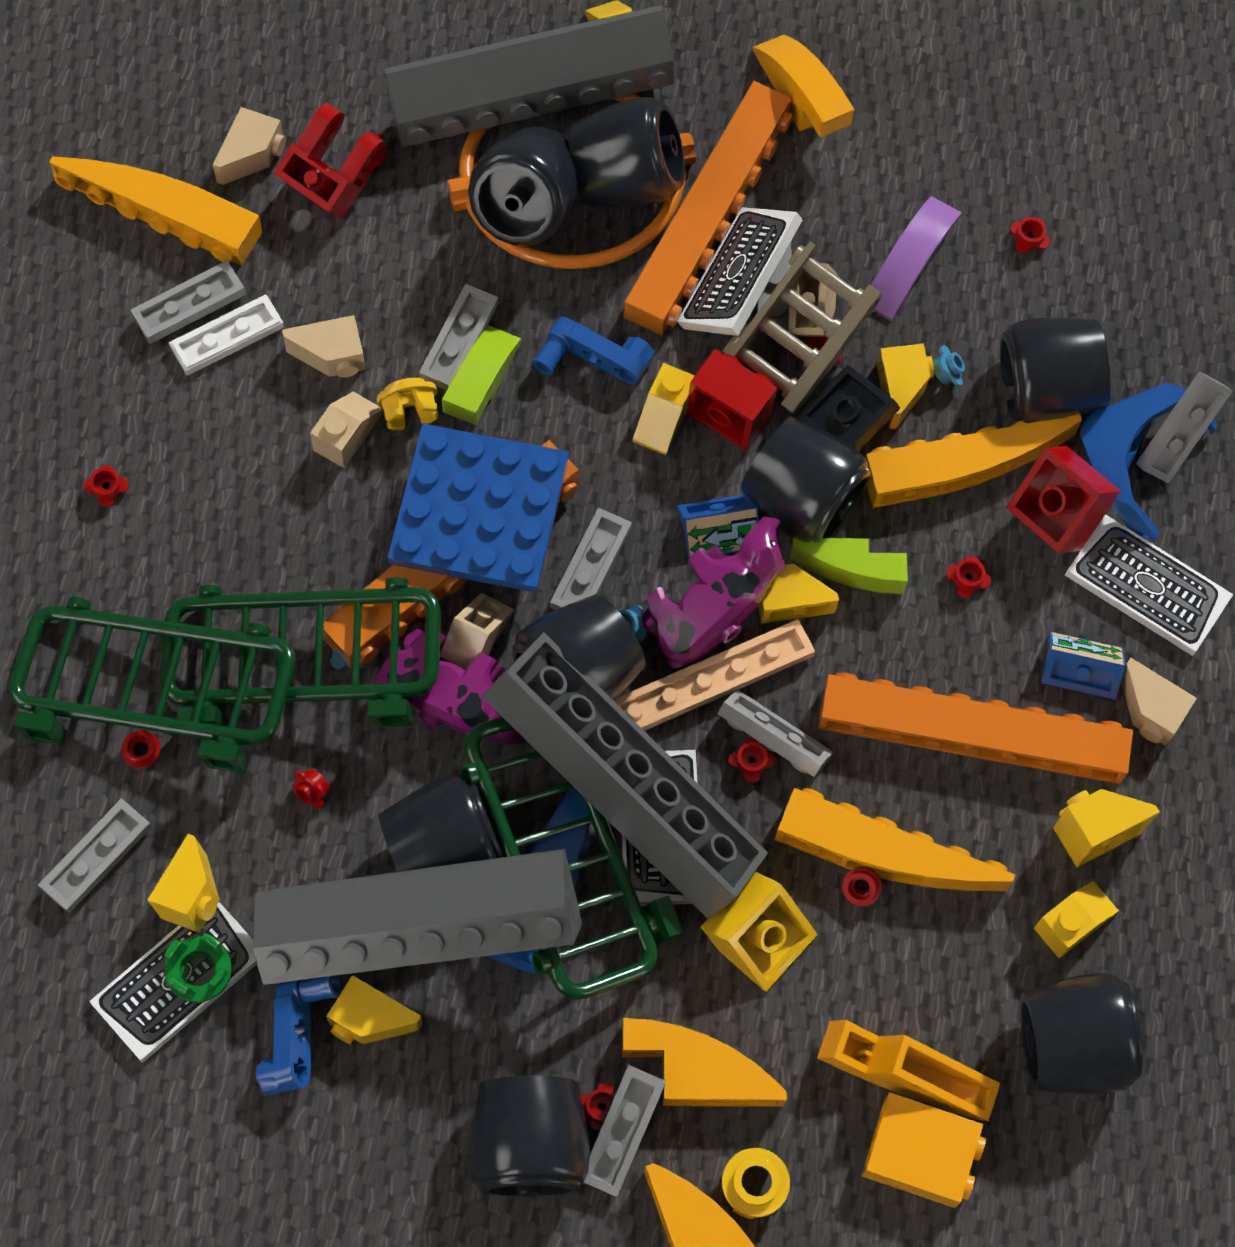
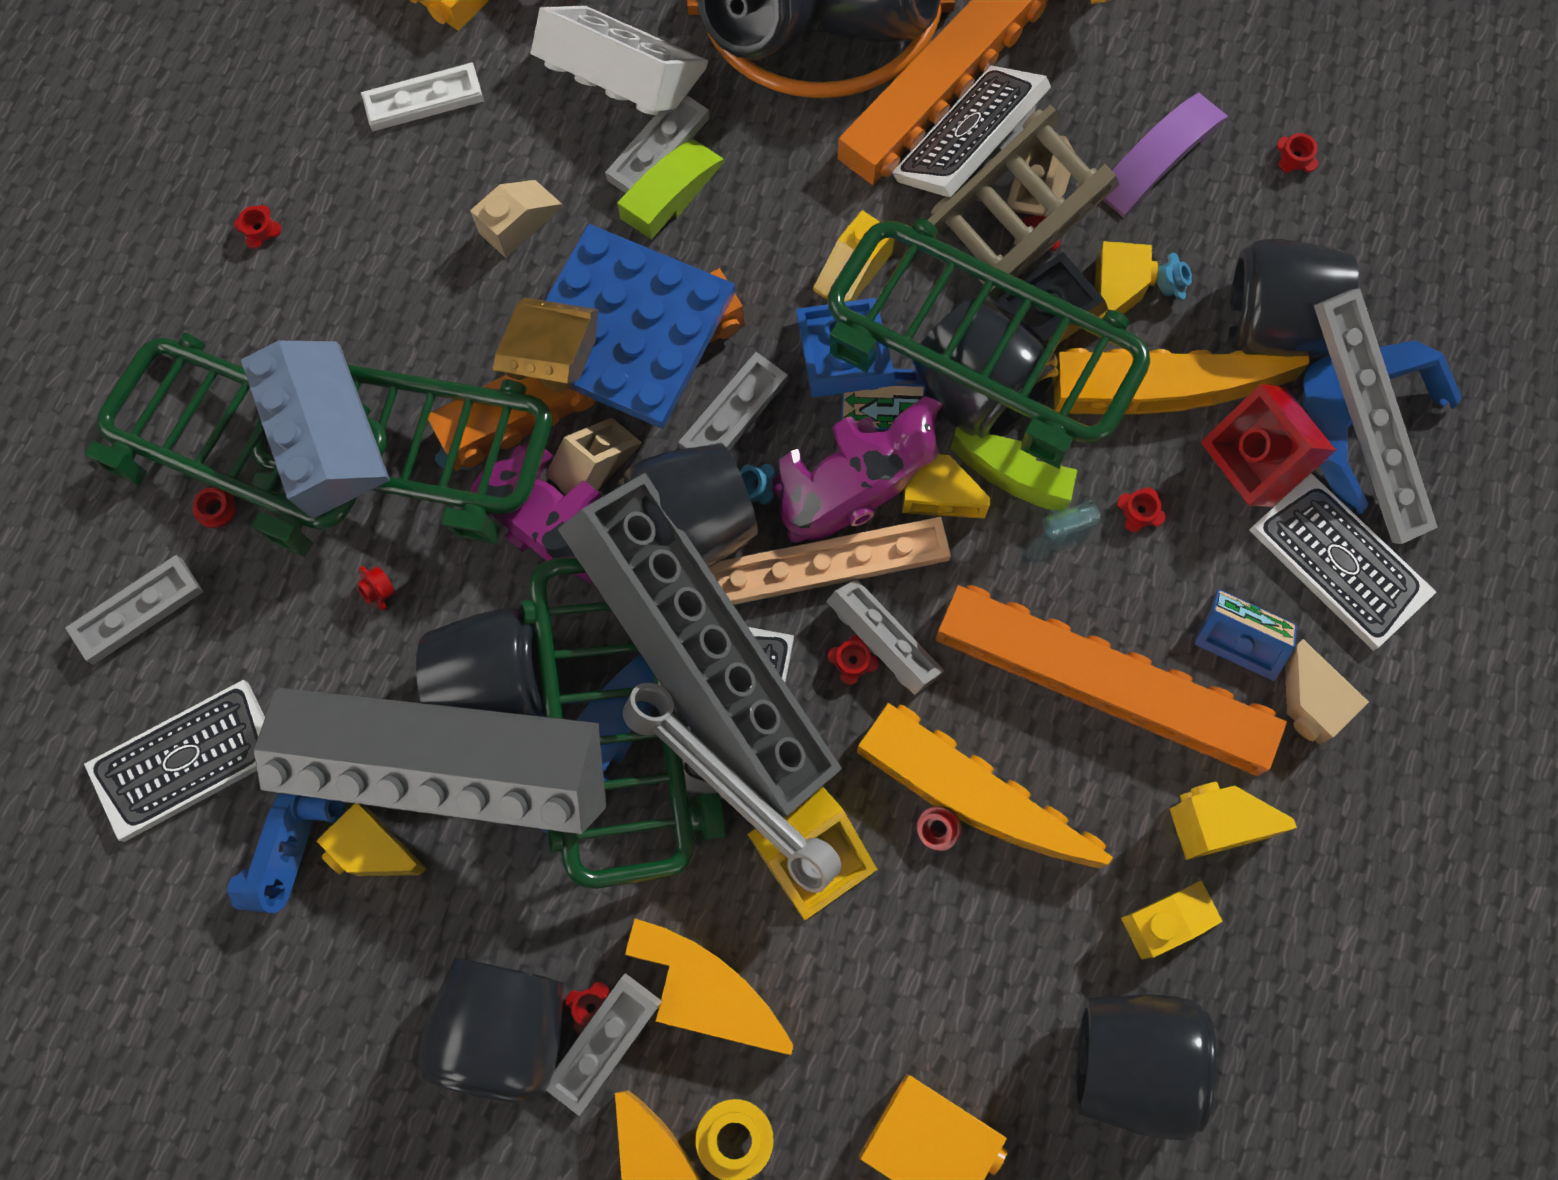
camera: 20 degrees right, 5 degrees up
light grey plate [130,260,246,345] -> none
yellow slope [148,834,220,933] -> none
green piece [164,933,232,1003] -> none
tan slope [282,315,365,377] -> none
yellow piece [377,378,438,430] -> none
blue beam [532,317,656,385] -> none
red brick [686,349,777,451] -> none
light orange slope [817,1020,1000,1121] -> none
light grey plate [1136,371,1233,483] -> none
none -> sand blue slope [241,340,390,519]
none -> pearl gold slope [493,298,598,392]
none -> white slope [530,6,708,115]
none -> light grey piece [623,683,841,893]
none -> blue plate [796,298,895,397]
none -> dark green bar [827,219,1150,469]
none -> clear light blue pin [1043,500,1100,542]
none -> light grey plate [1314,288,1438,544]

